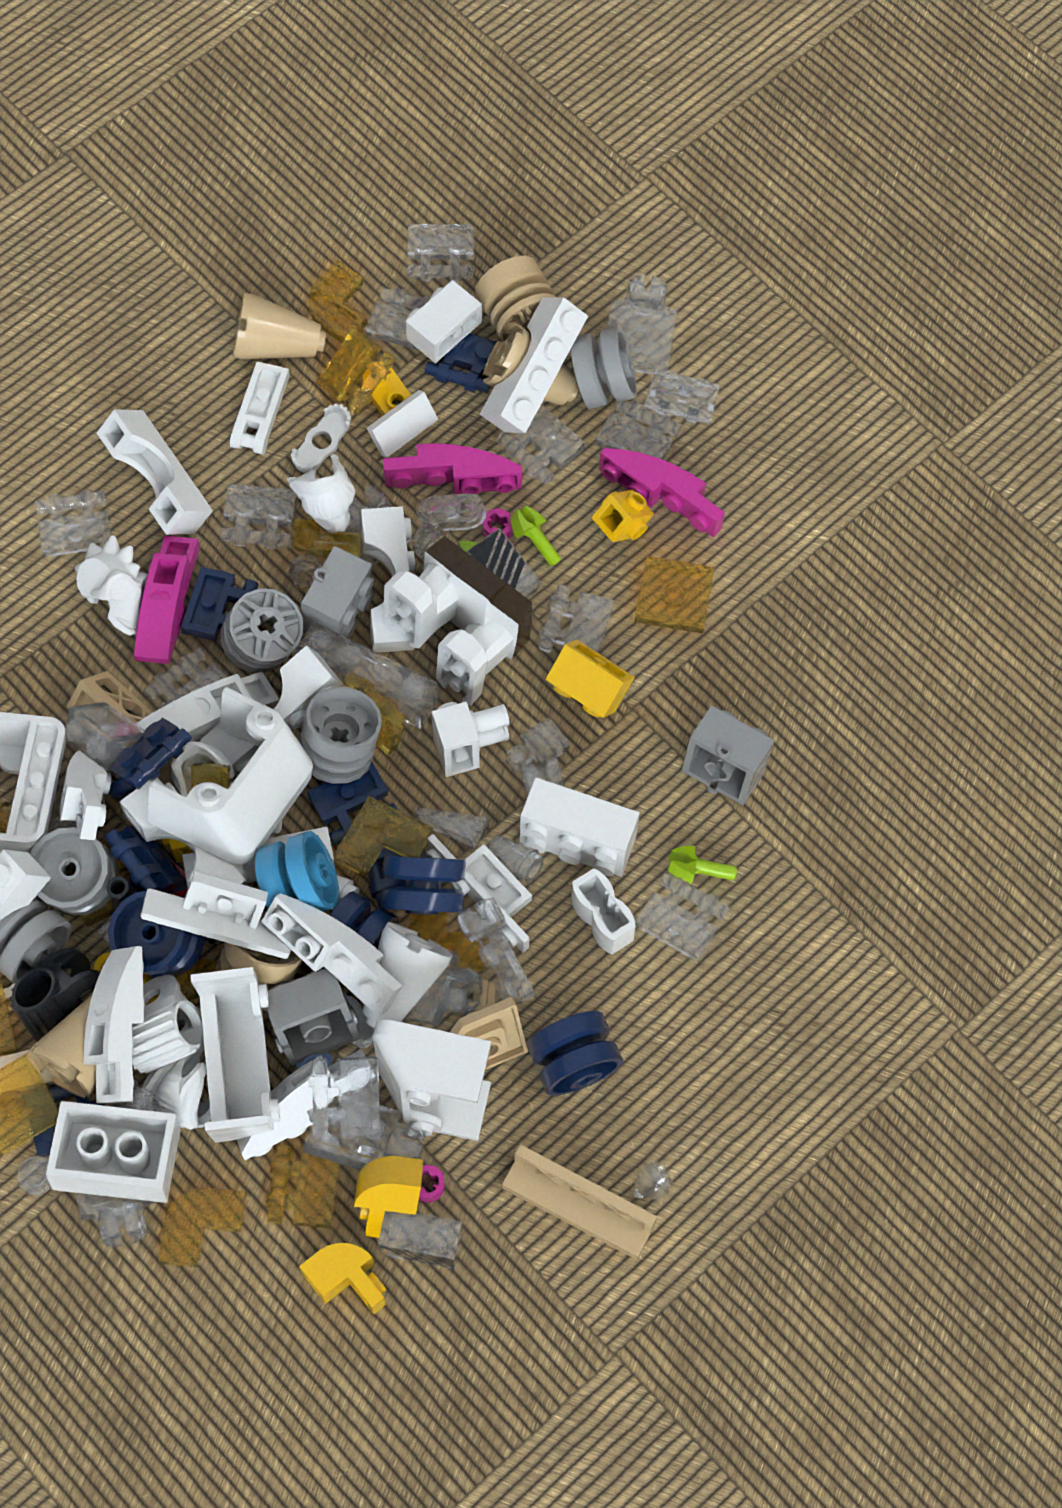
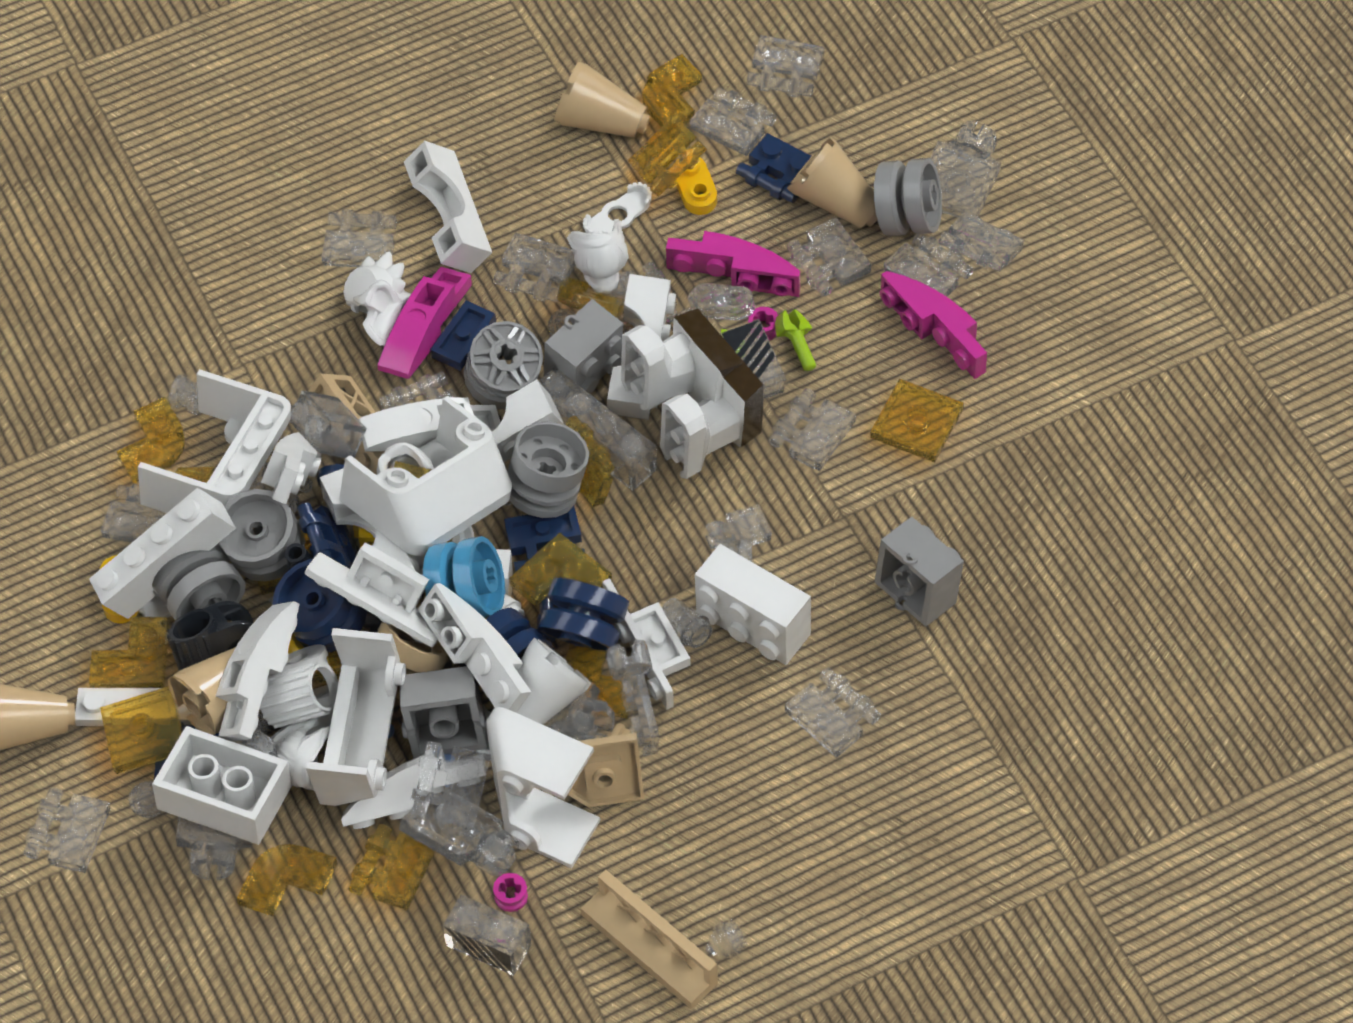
camera: 20 degrees right, 10 degrees down
dark blue plate [110,717,192,790] -> none
white plate [230,362,290,455] -> none
yellow brick [299,1243,386,1315] -> none
yellow brick [354,1156,423,1238] -> none
white tile [367,390,439,458] -> none
white brick [406,280,482,363] -> none
clear piece [415,807,488,850] -> none
white brick [432,701,510,777] -> none
tan wheel [475,255,556,342] -> none
white arch [480,297,588,433] -> none
dark blue wheel [527,1011,623,1096] -> none
yellow brick [545,639,635,718] -> none
white brick [571,869,635,954] -> none
yellow brick [591,490,654,543] -> none
lime bar [668,845,737,884] -> none

